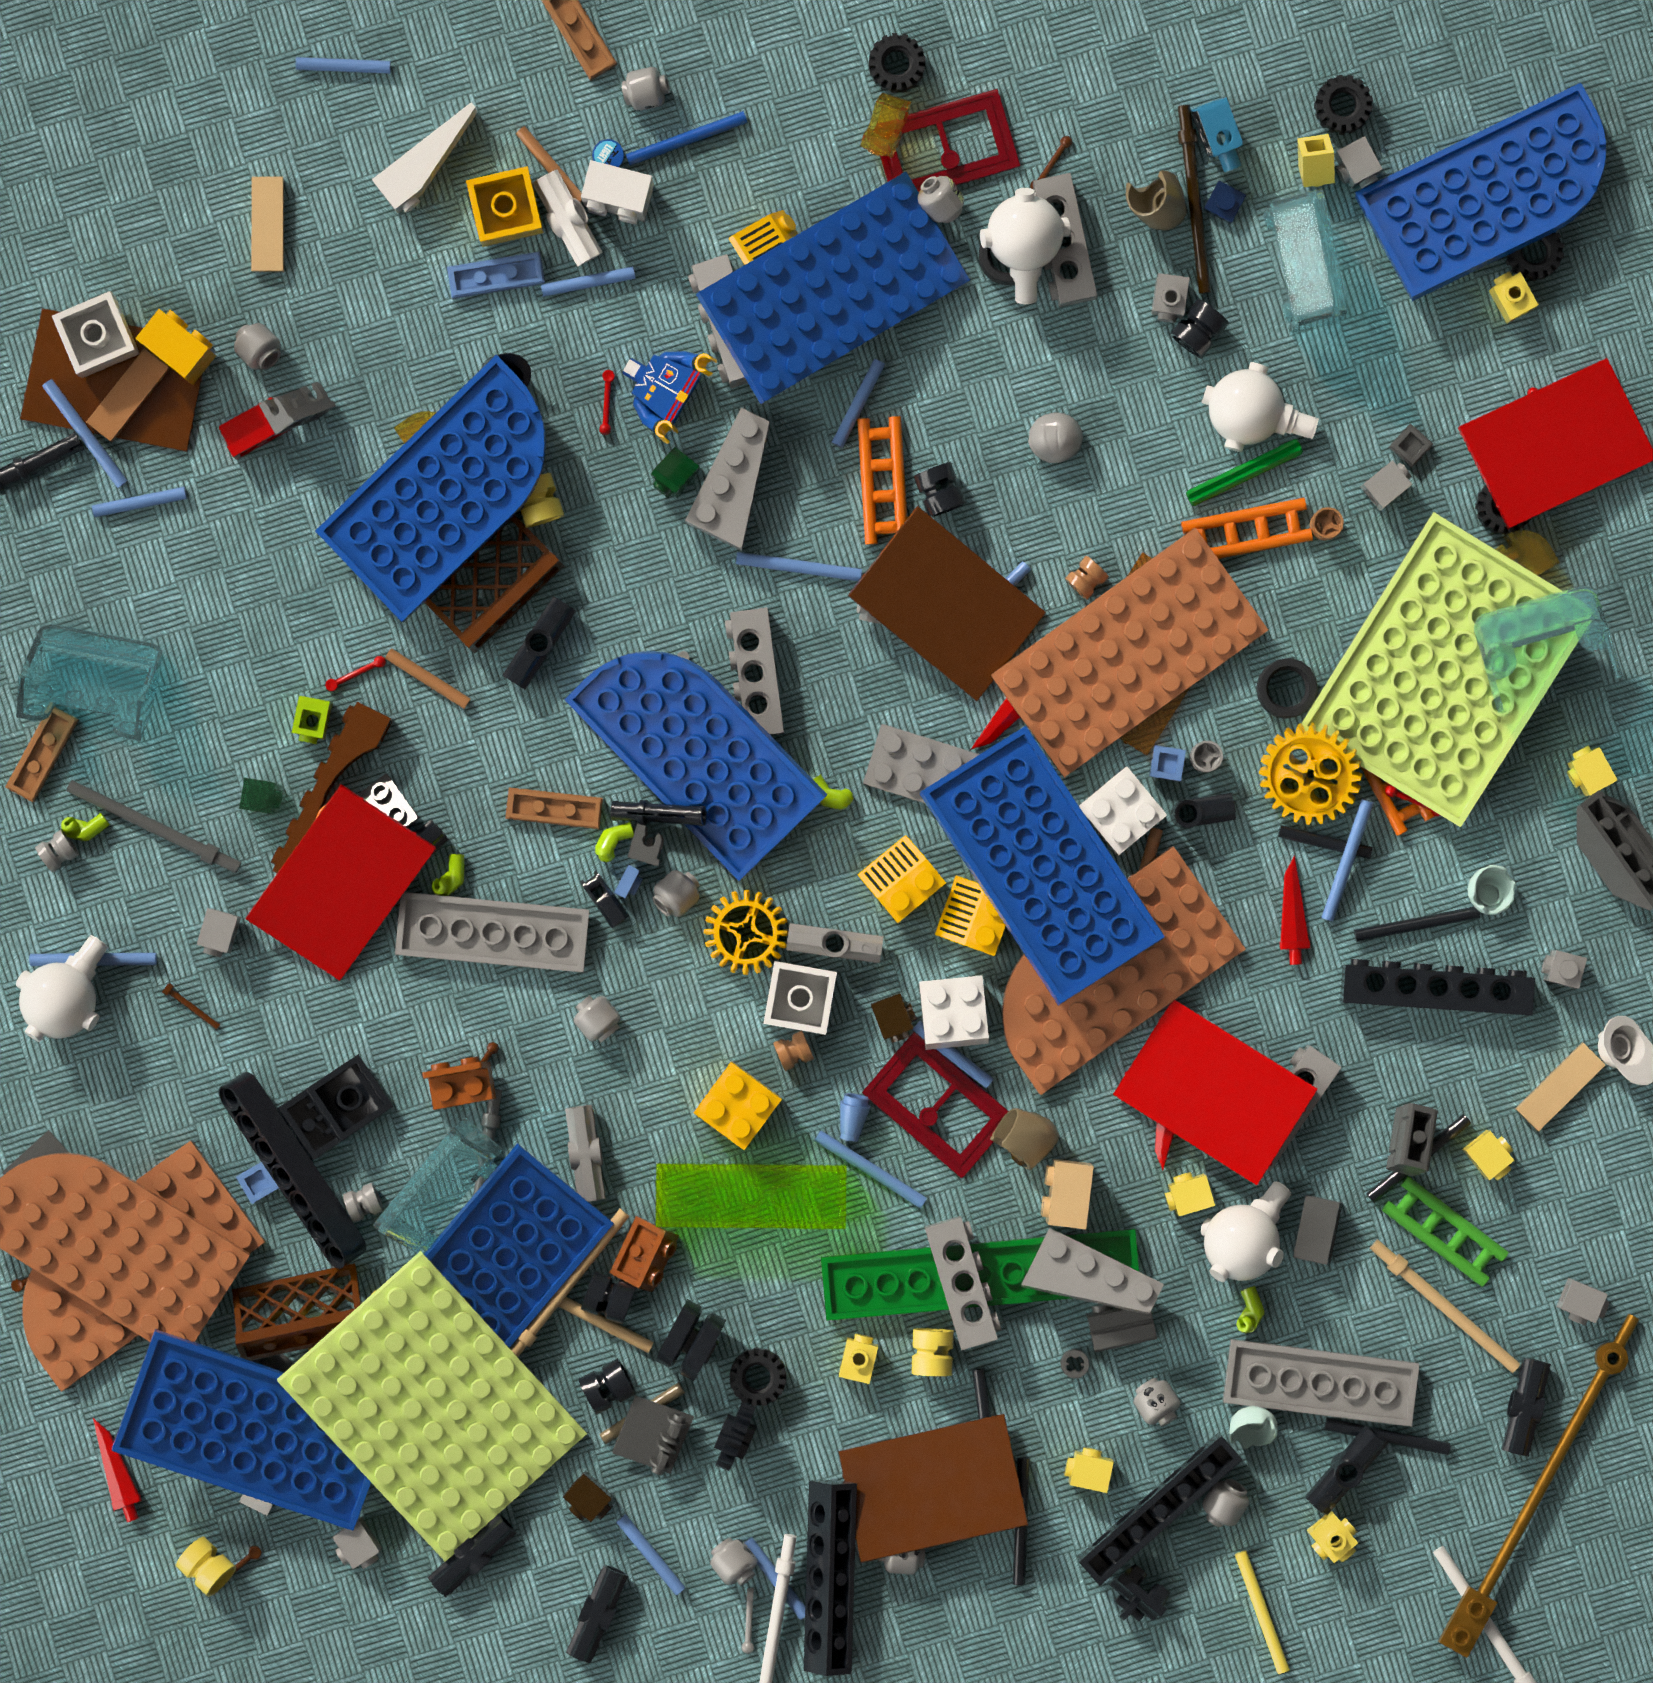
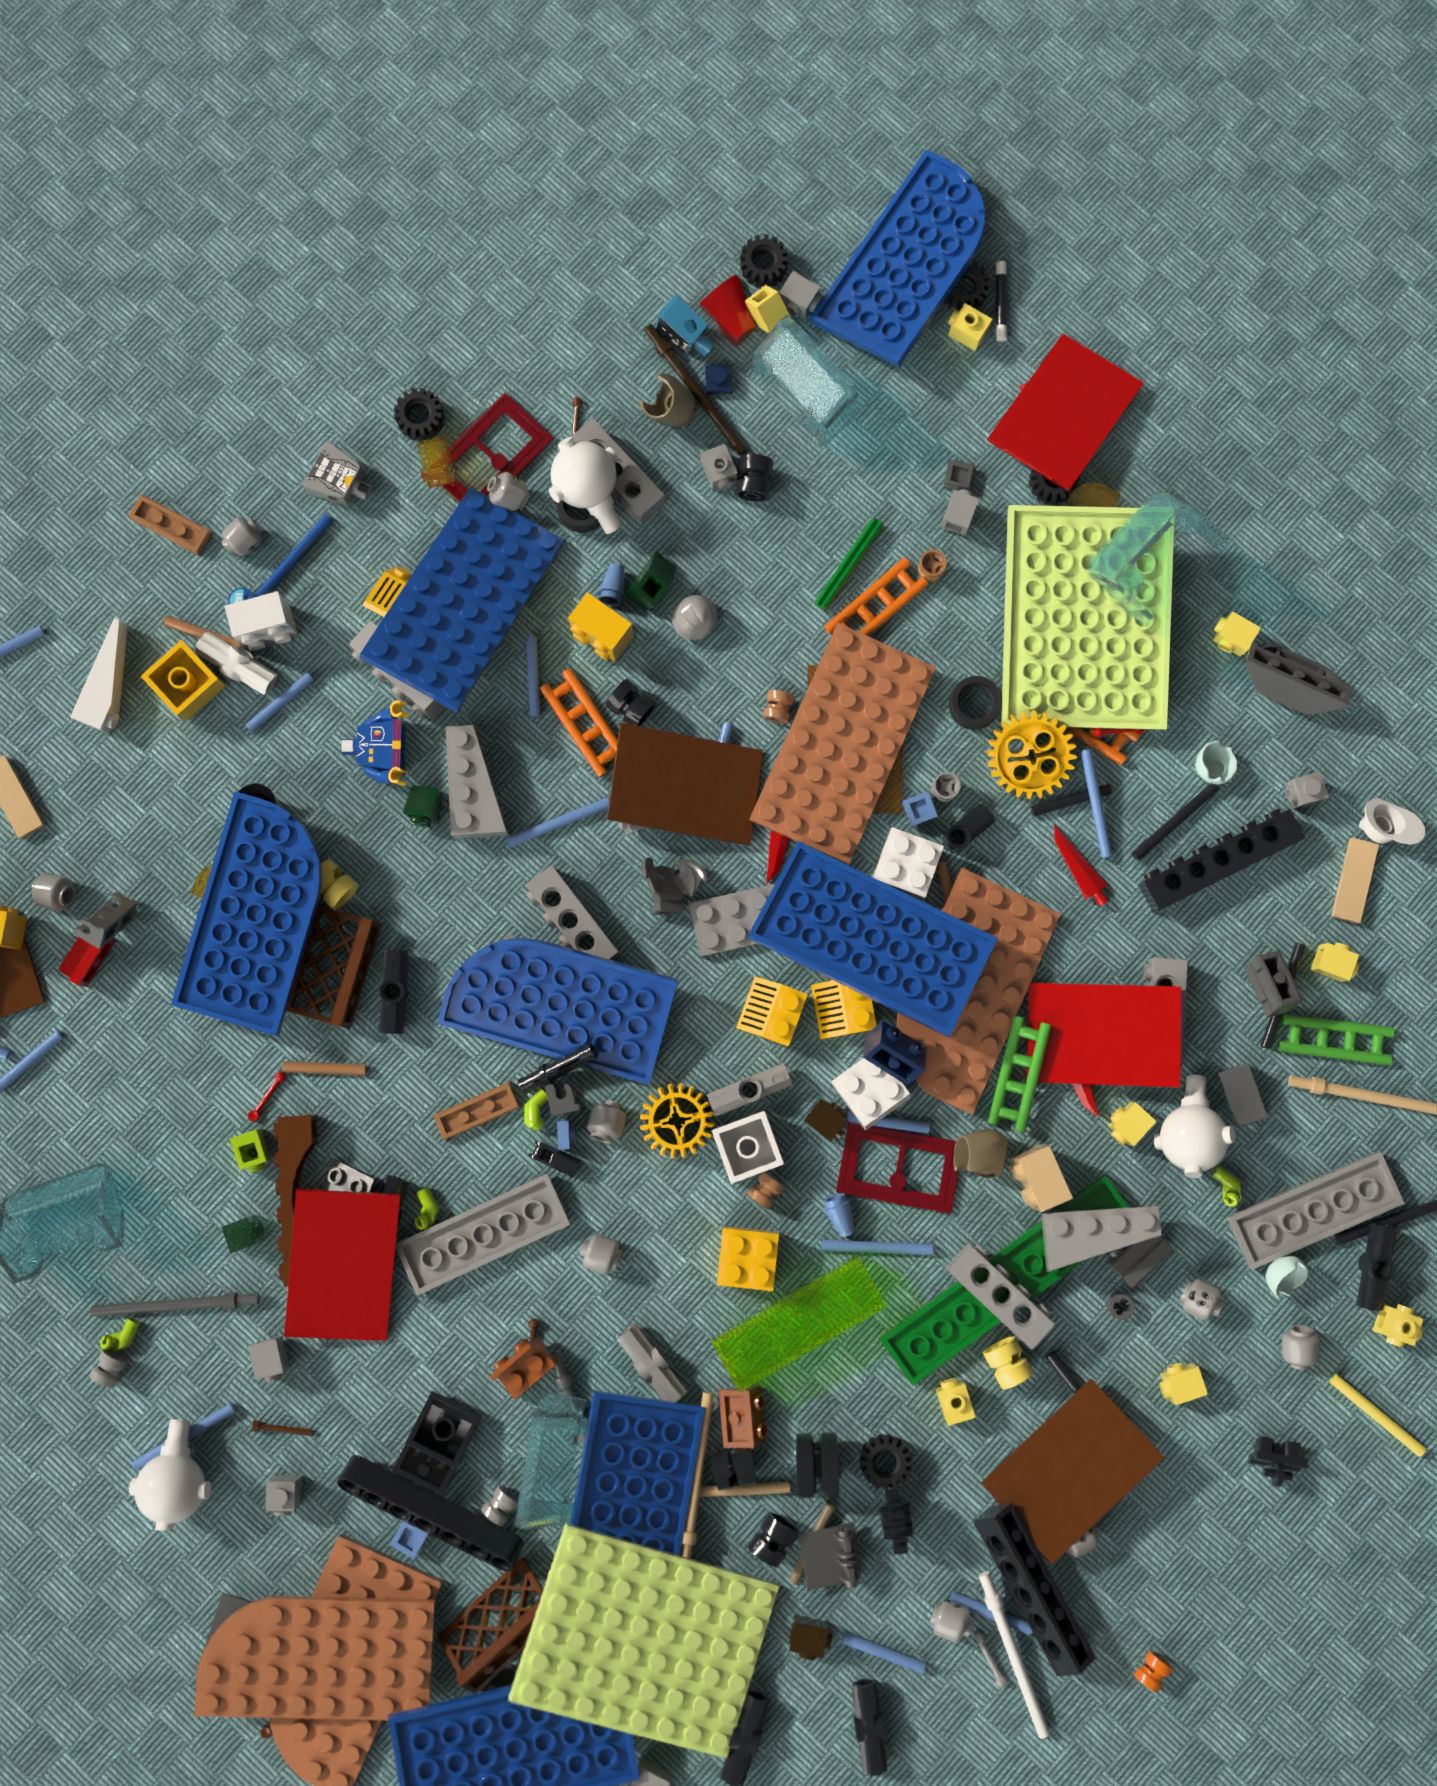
camera: 35 degrees left, 5 degrees down
medium nougat tile [5,704,79,802] -> none
medium blue tile [447,252,545,299] -> none
red hinge [599,370,615,435] -> none
lime arm [813,774,854,810] -> none
black piece [1013,1457,1030,1585] -> none
black brick [1077,1432,1243,1586] -> none
white piece [1202,362,1319,452] -> none
none -> light grey brick [265,1475,302,1516]
none -> torso [302,441,373,506]
none -> yellow brick [568,592,634,662]
none -> medium blue cone [598,563,625,606]
none -> dark green slope [625,551,677,610]
none -> dark grey animal [641,857,708,916]
none -> red slope [700,274,756,347]
none -> dark blue brick [863,1020,927,1086]
none -> bright green bar [988,1015,1052,1133]
none -> black bar [996,261,1007,341]

